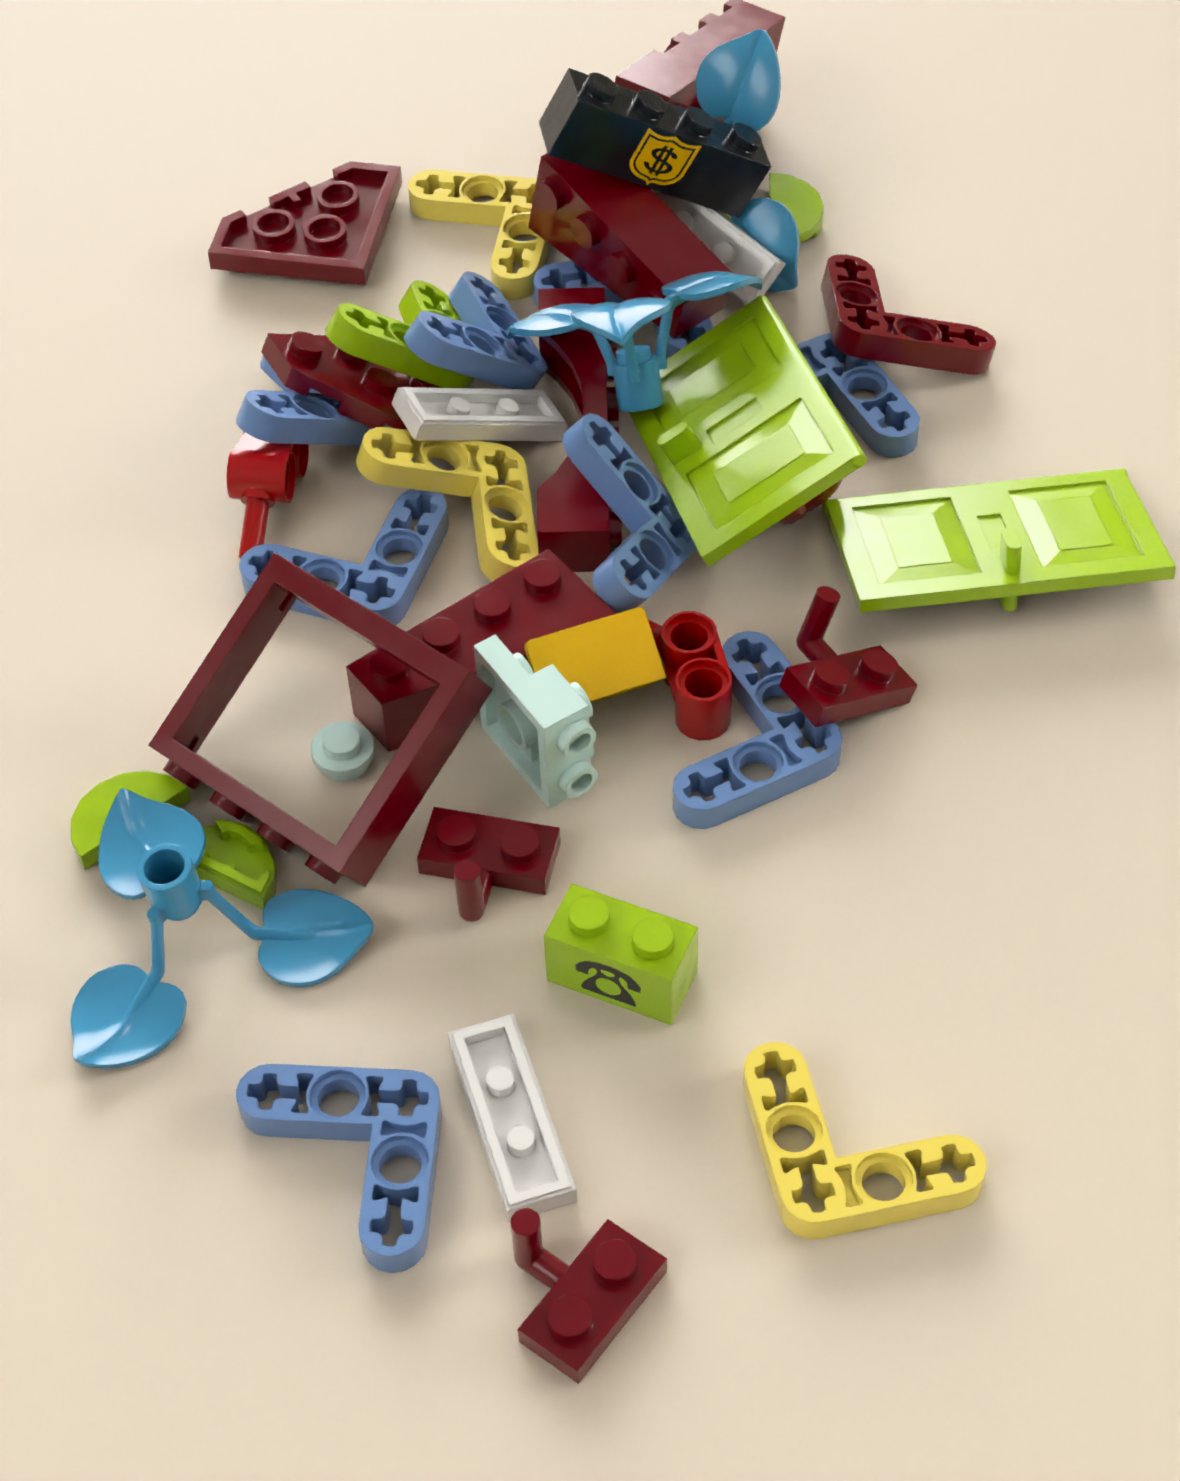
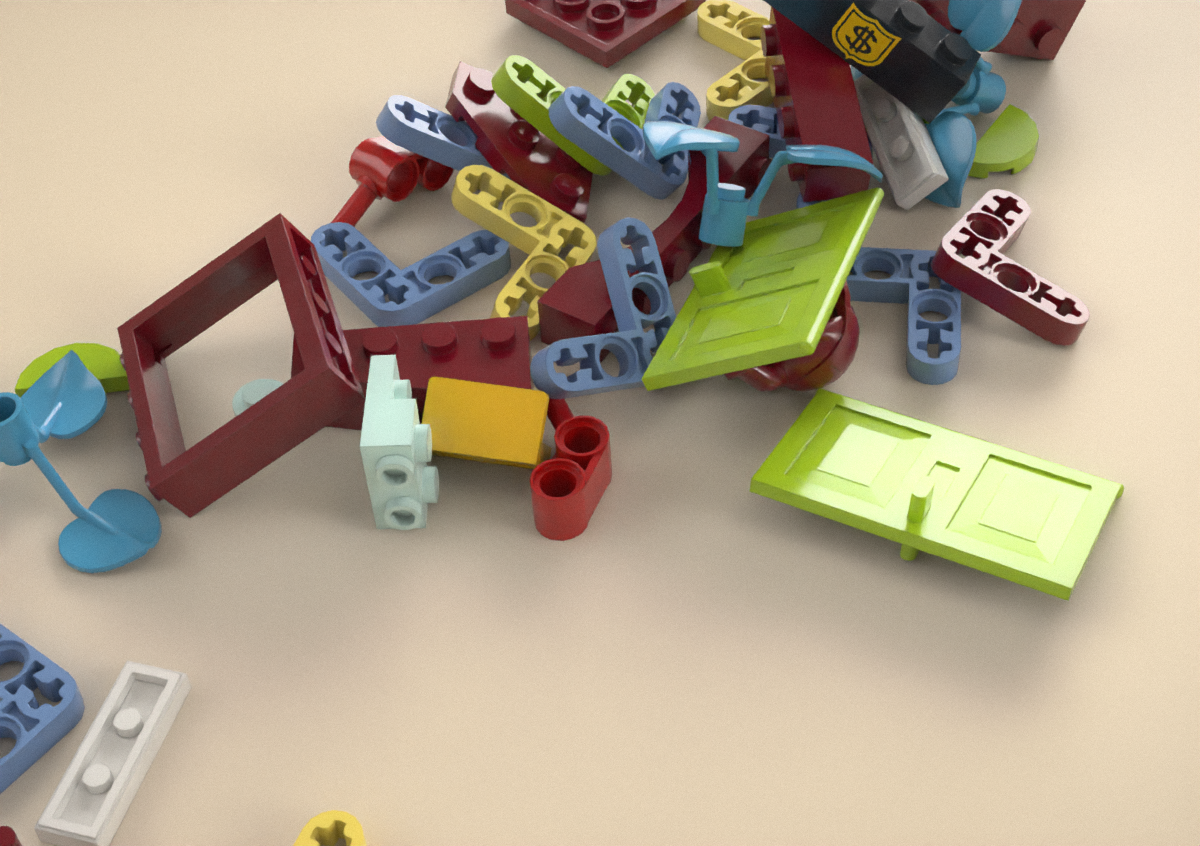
camera: 35 degrees right, 5 degrees down
lime tile [196,819,277,910] -> none
white tile [391,387,568,441] -> none
dark red plate [417,807,561,922] -> none
lime brick [544,883,698,1025] -> none
medium blue beam [673,631,842,829] -> none
dark red plate [779,586,918,727] -> none

